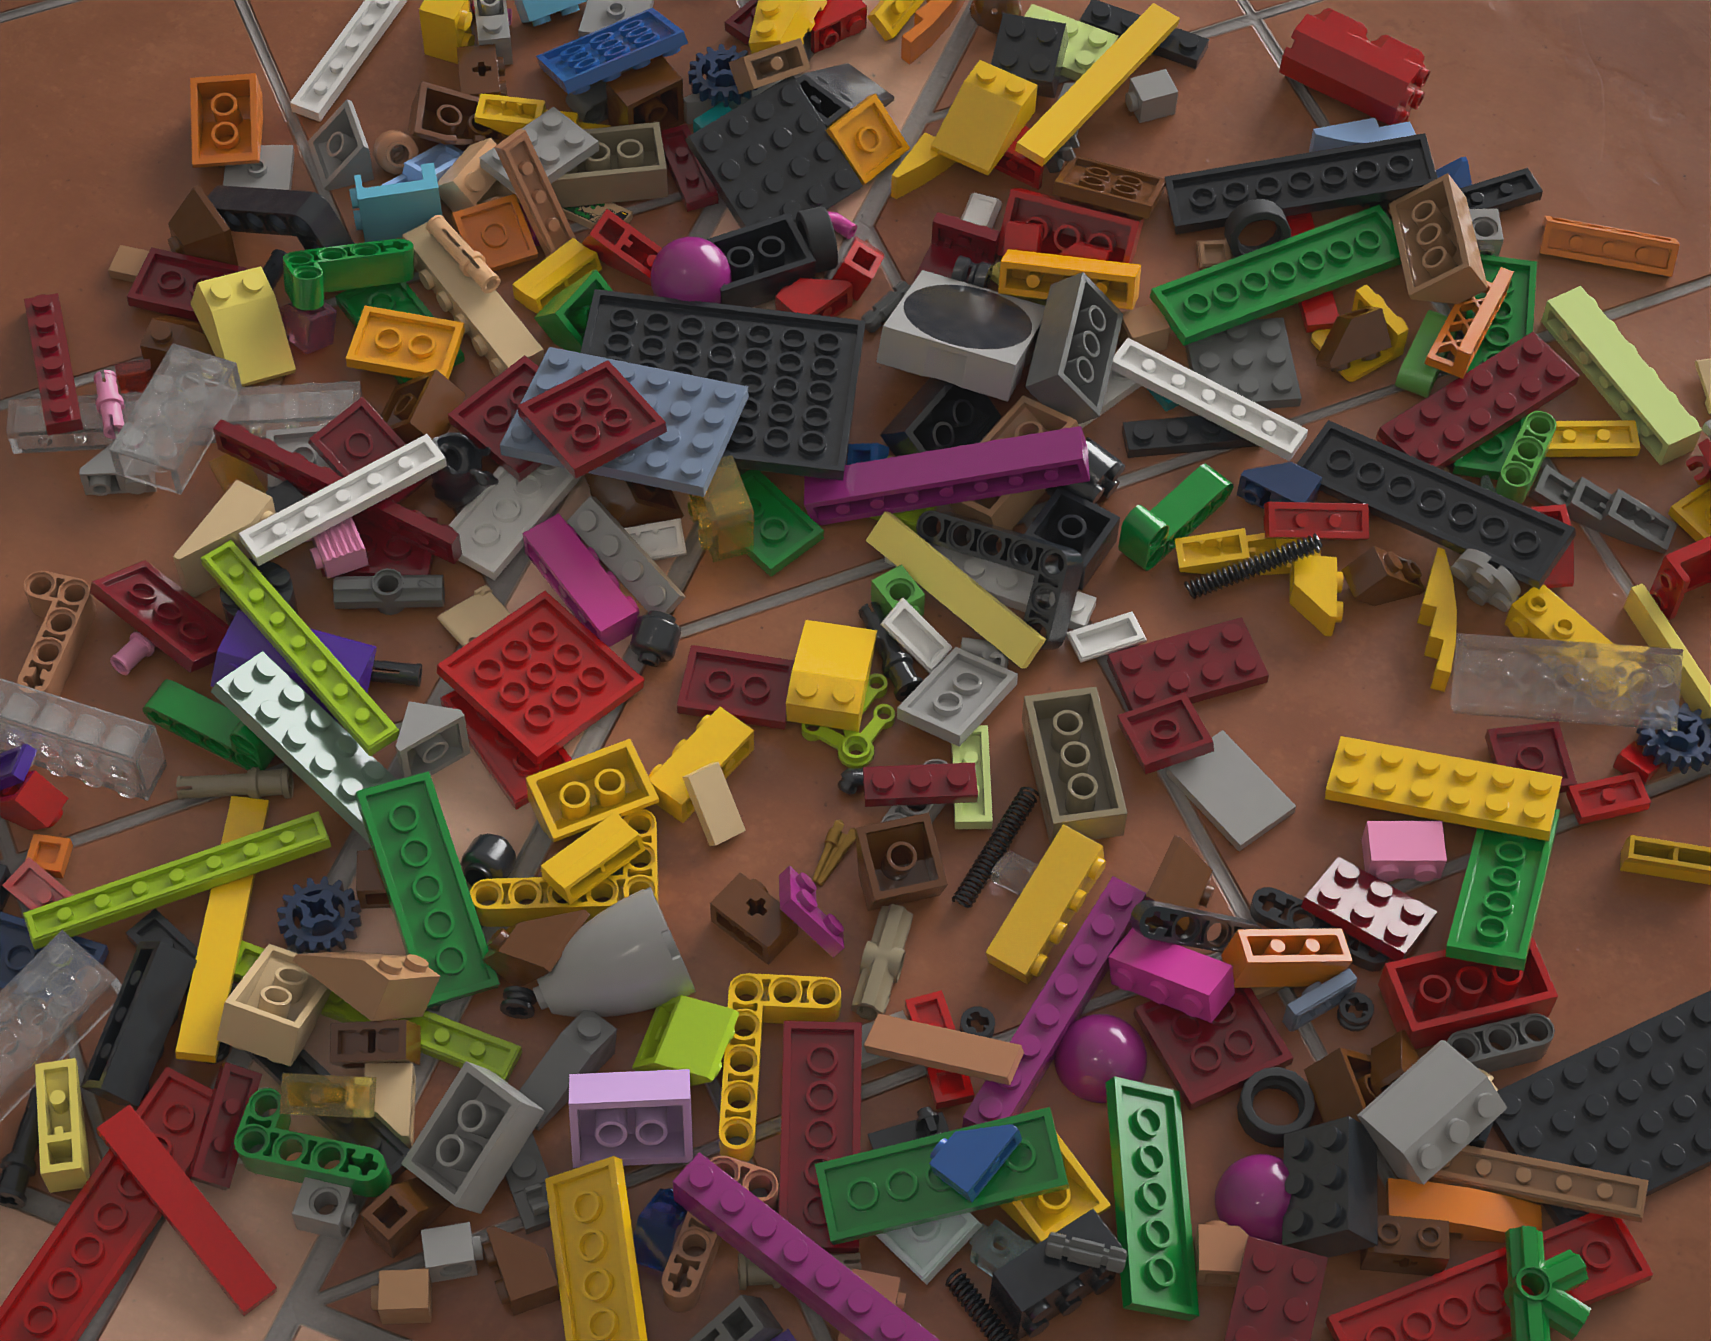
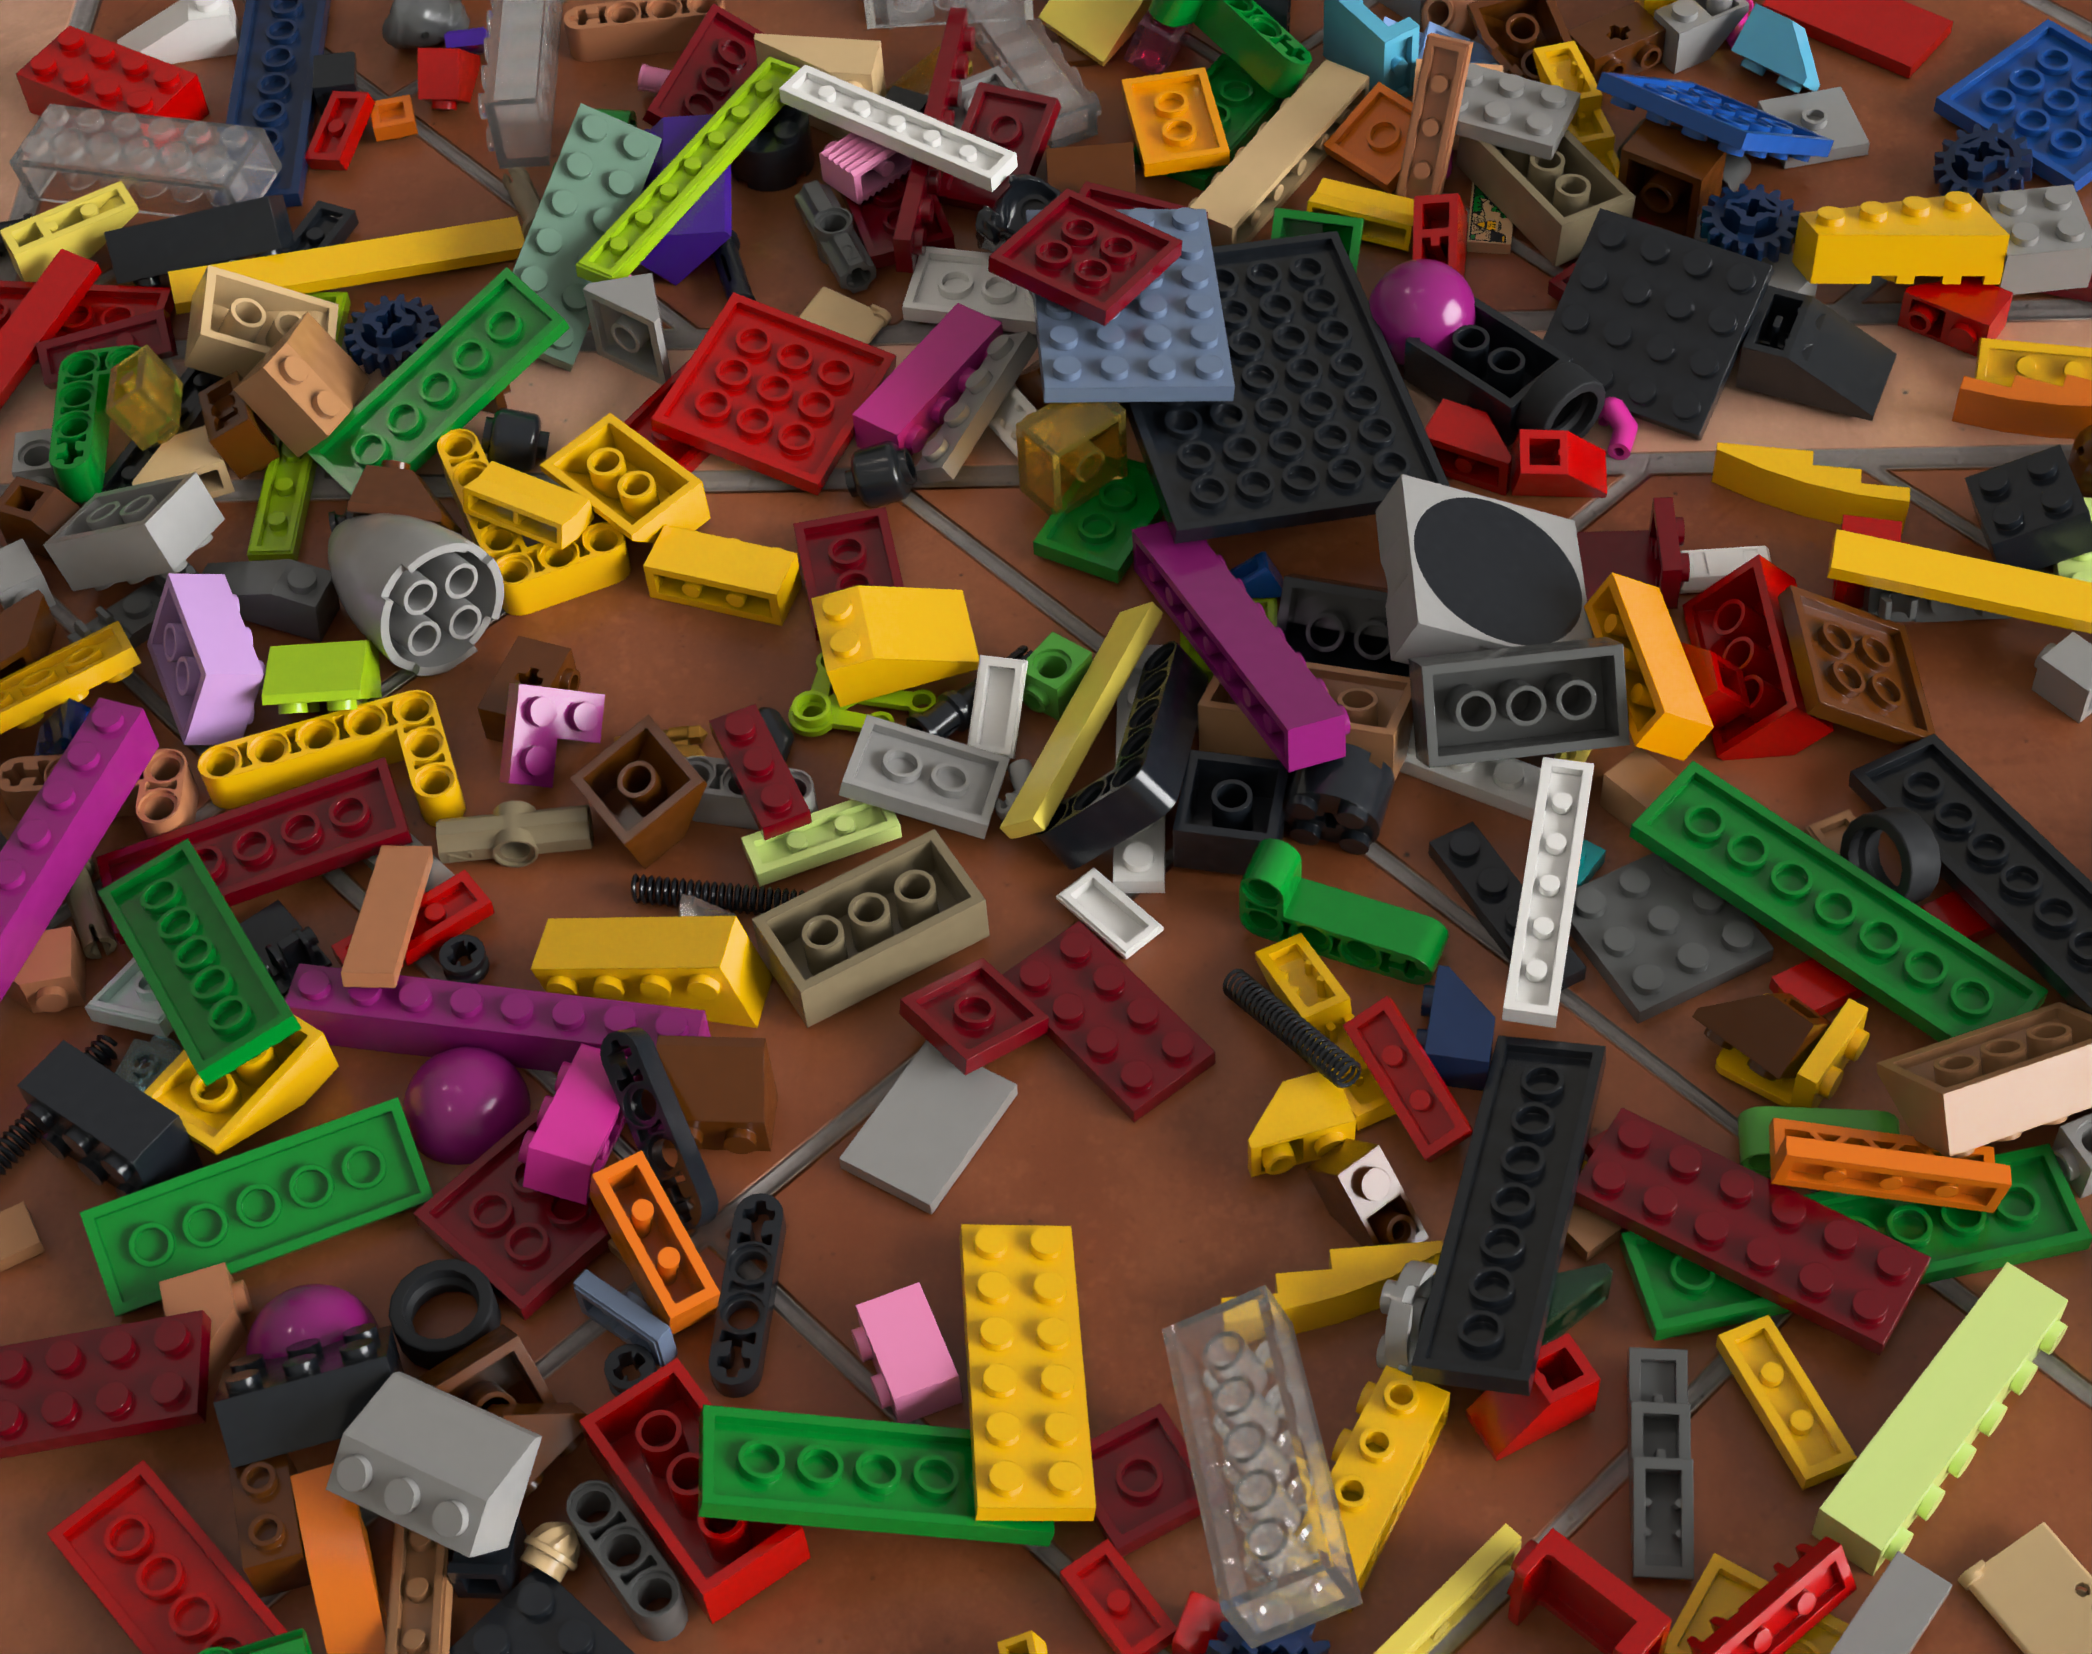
camera: 75 degrees right, 5 degrees down
lime tile [23,811,331,950] -> none
light nougat pin [426,215,501,293] -> none
tan tile [682,762,746,846] -> none
medium nougat brick [728,38,811,94] -> none
light orange plate [825,93,910,185] -> none
blue slope [929,1124,1022,1203] -> none
yellow slope [931,60,1038,175] -> none
black wheel [951,255,993,289] -> none
red brick [1003,220,1044,256] -> none
dark grey axle [1045,1232,1127,1273] -> none
plate [1301,856,1438,961] -> none
bright green beam [1494,411,1557,504] -> none

